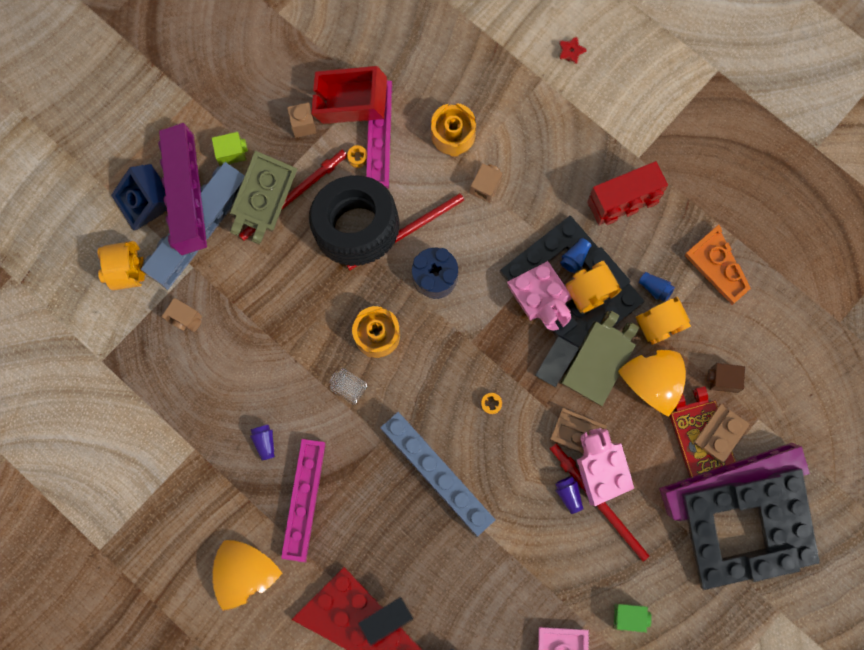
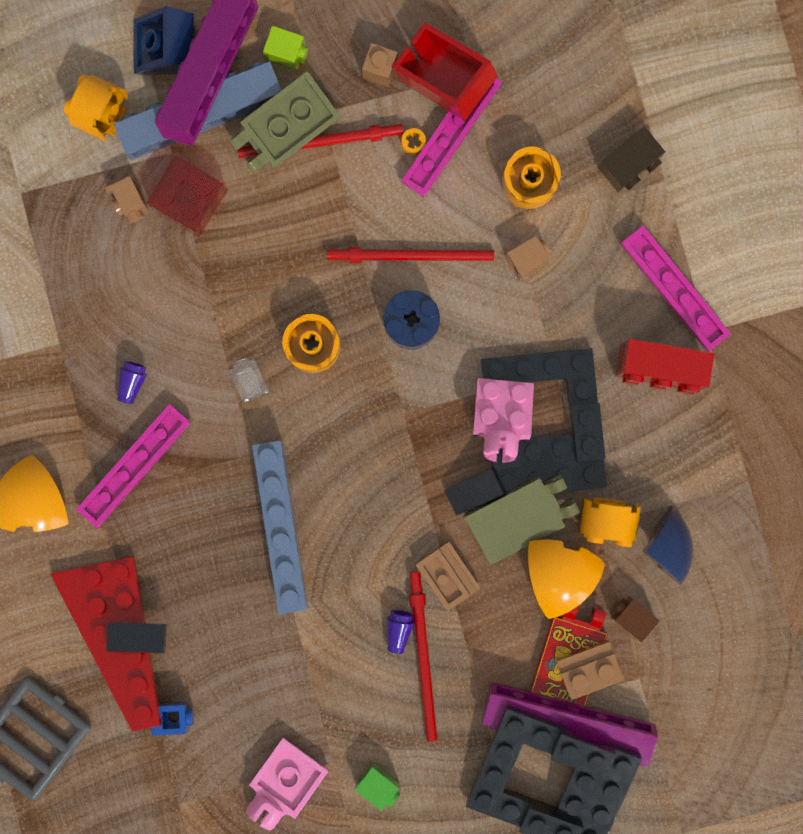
camera: 30 degrees right, 10 degrees up
black tyre [309,175,400,266] -> none
light orange bush [481,393,502,414] -> none
red plate [559,37,587,64] -> none
blue cone [560,238,591,273] -> none
light orange brick [565,261,621,313] -> none
bright pink plate [577,428,634,506] -> none
blue cone [639,272,675,302] -> none
orange wing [684,225,751,305] -> none
none -> clear red brick [146,155,228,237]
none -> dark brown brick [597,126,666,193]
none -> dark pink plate [620,225,731,352]
none -> dark blue brick [642,506,693,585]

